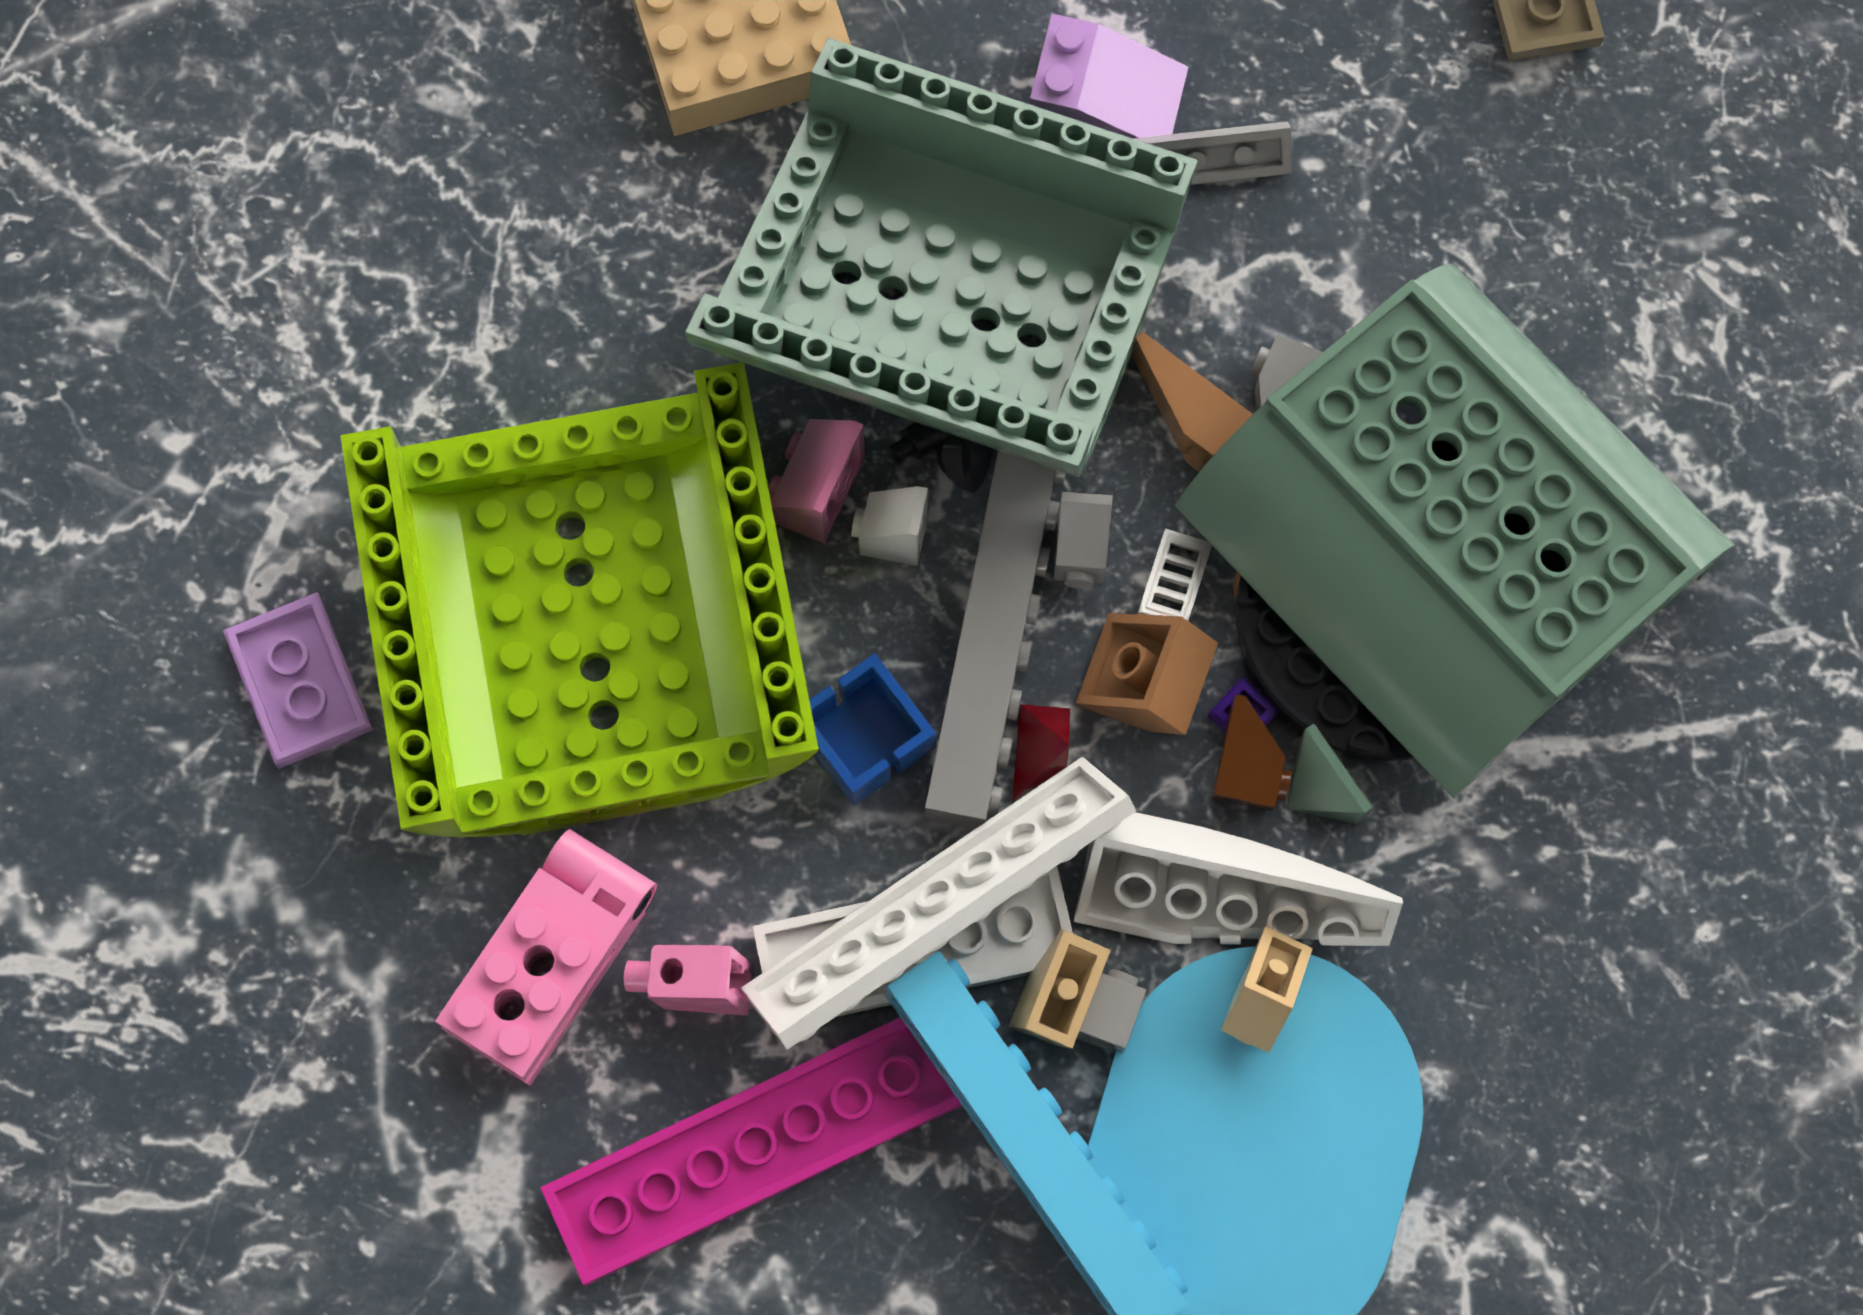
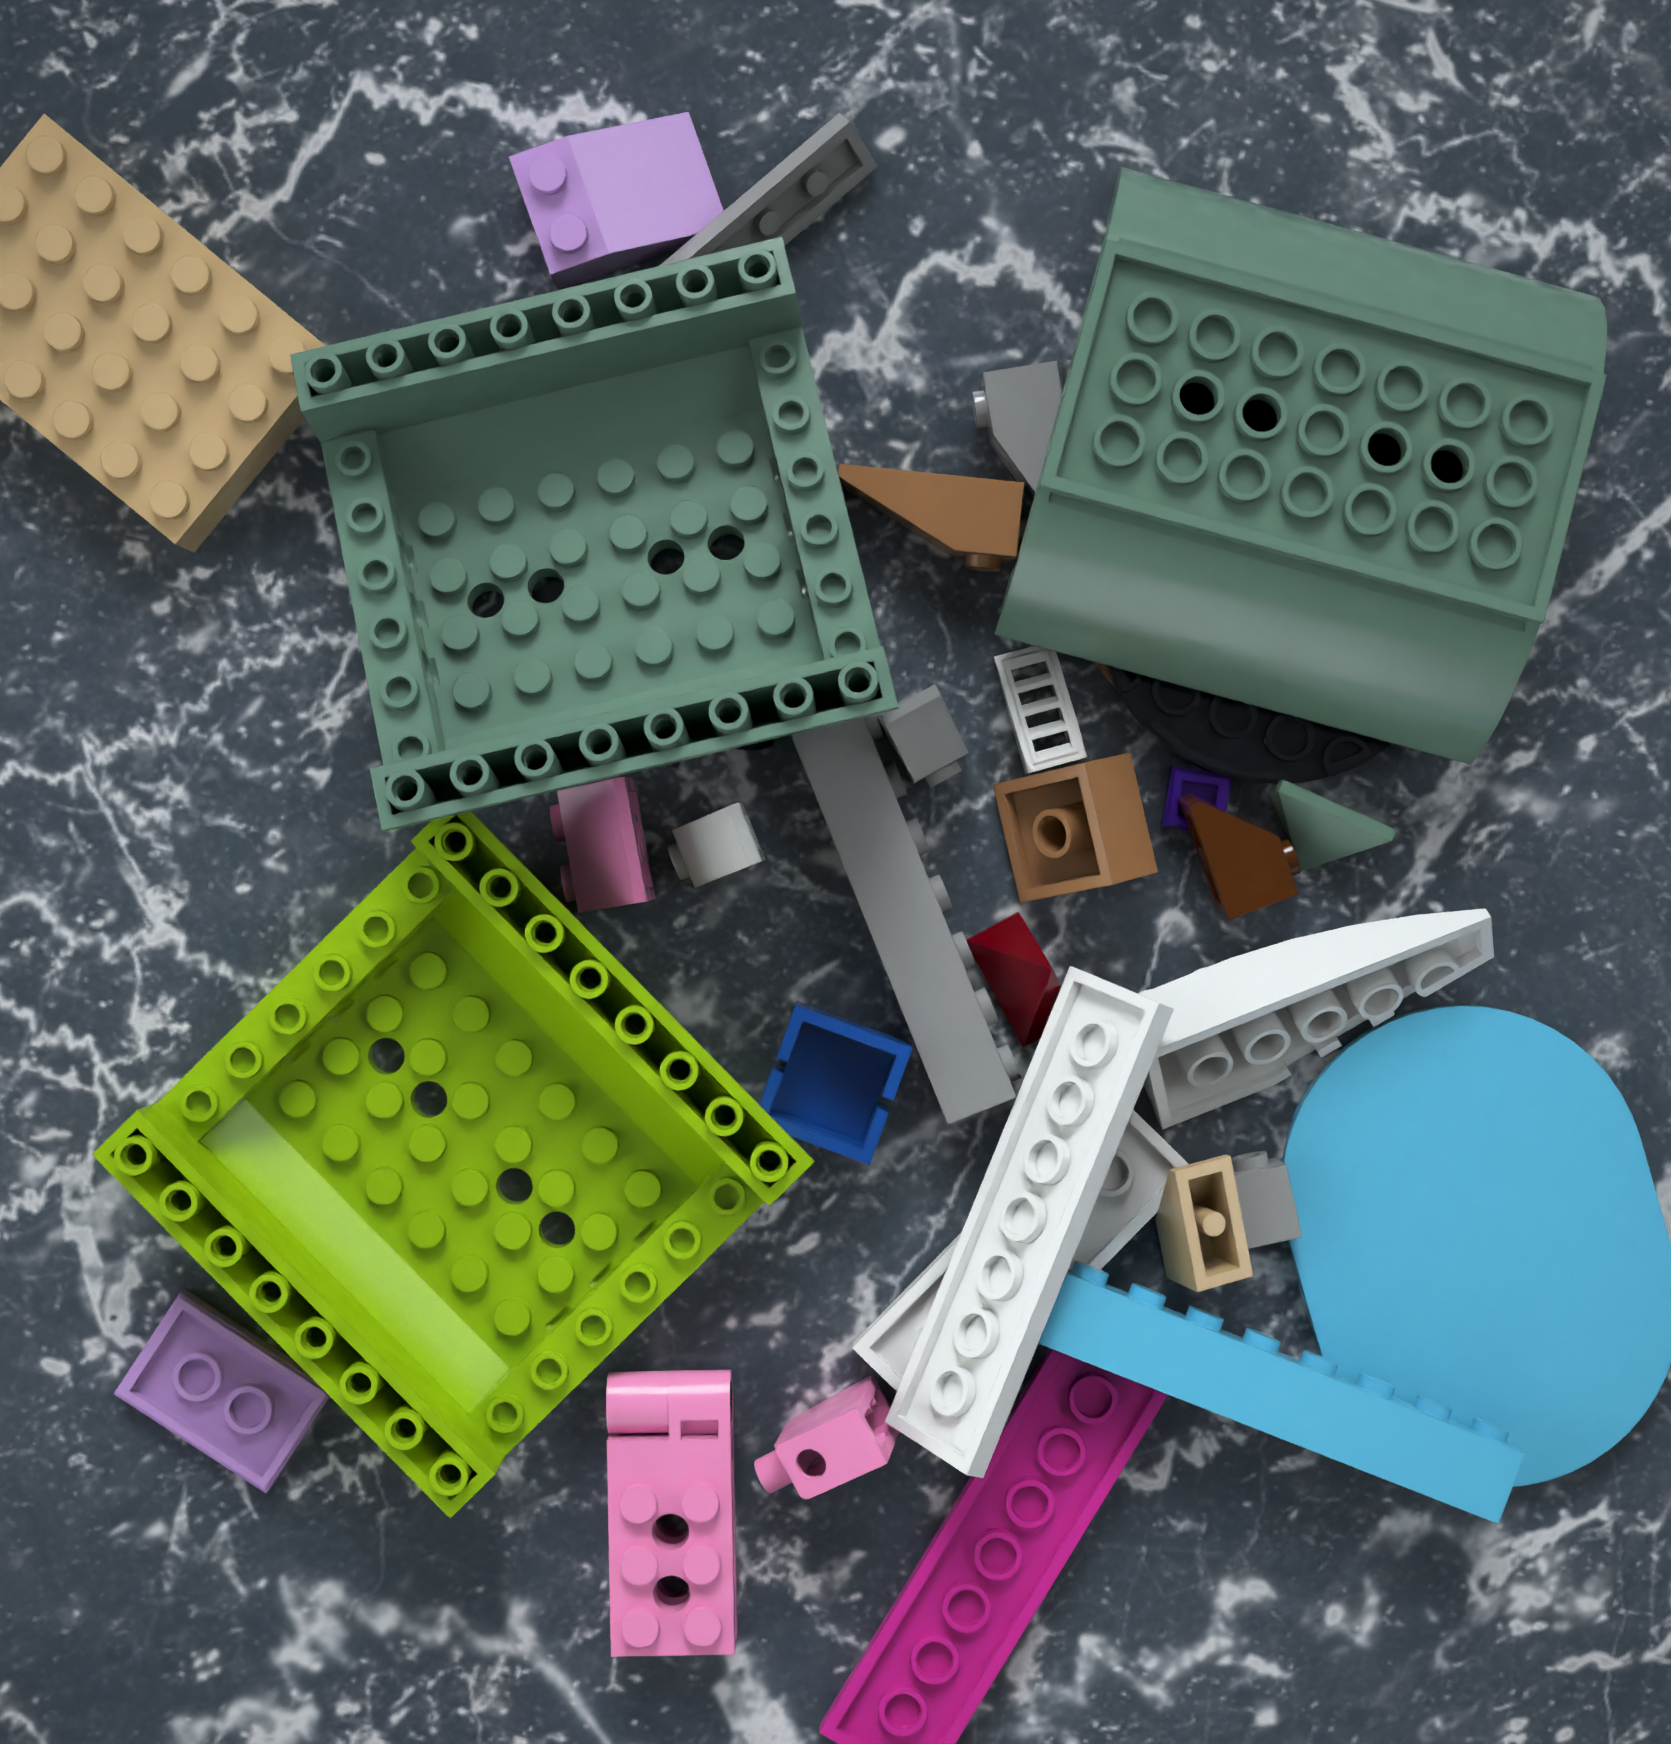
camera: 30 degrees left, 15 degrees up
tan slope [1221,926,1313,1053] -> none

